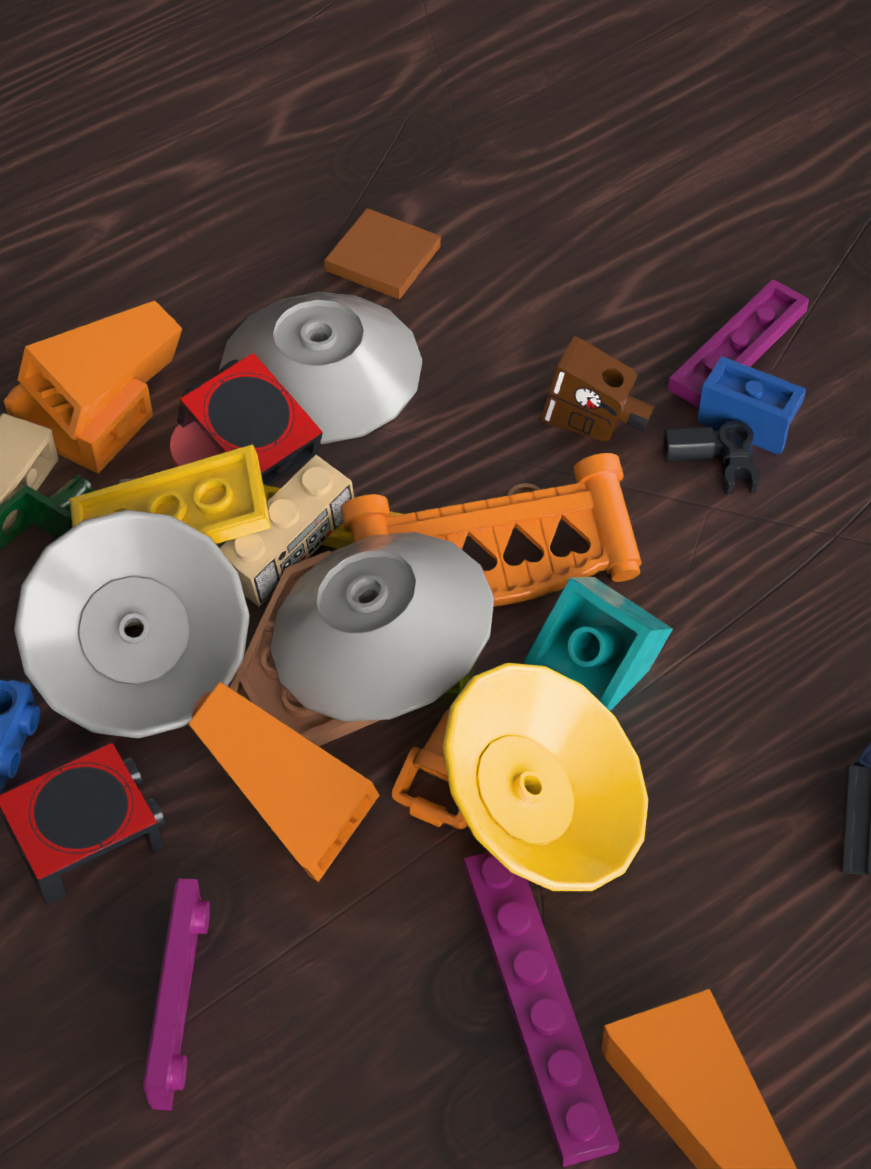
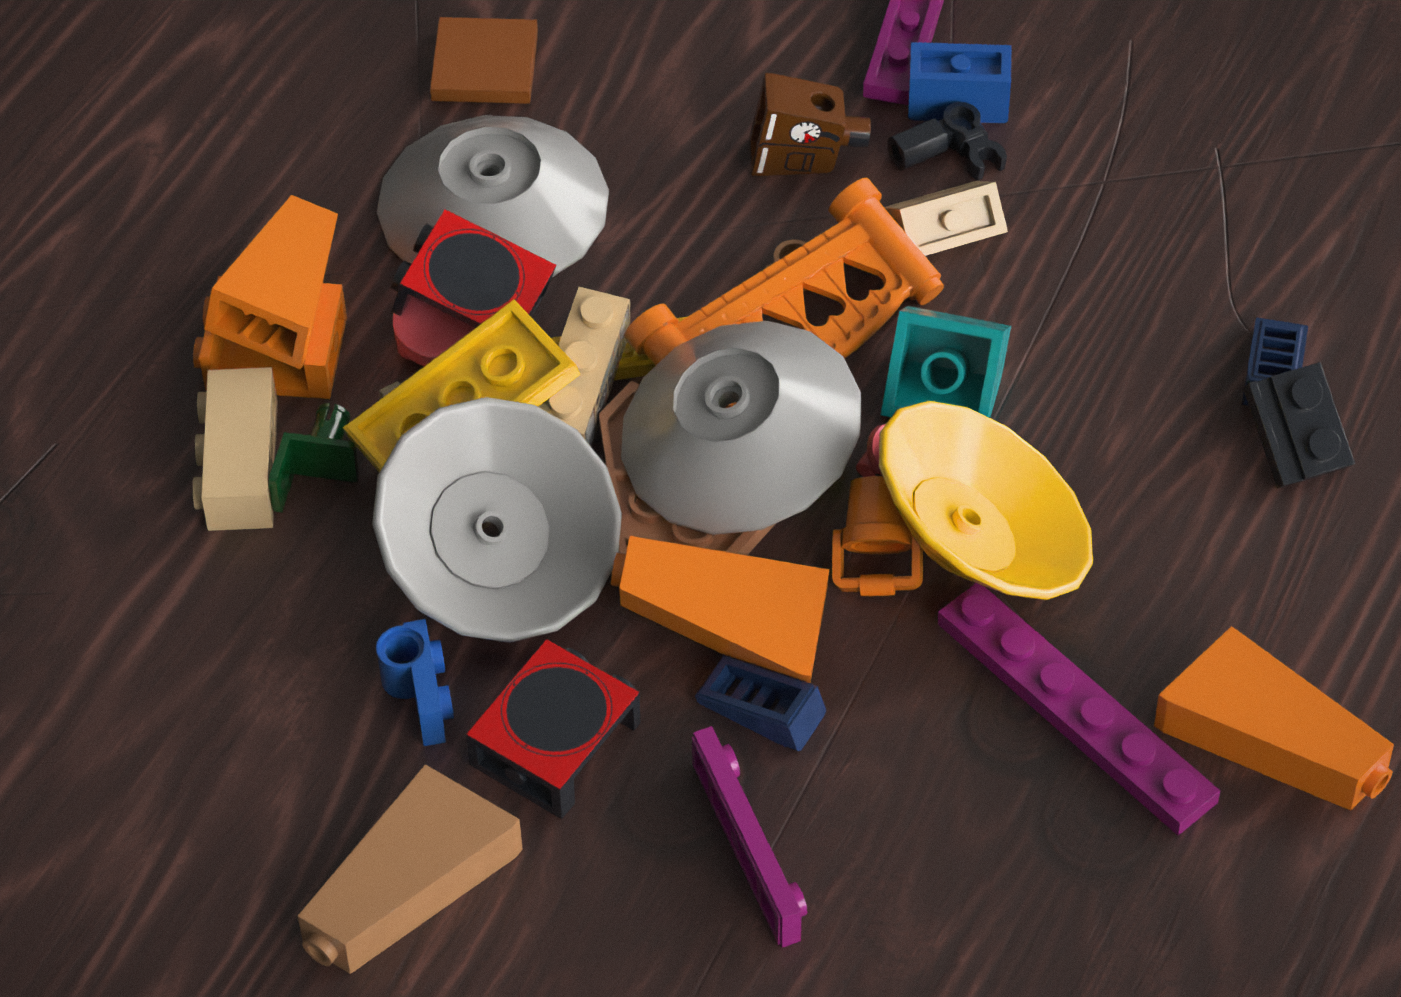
camera: 25 degrees left, 0 degrees up
none -> dark blue slope [695,655,826,751]
none -> tan panel [884,181,1008,256]

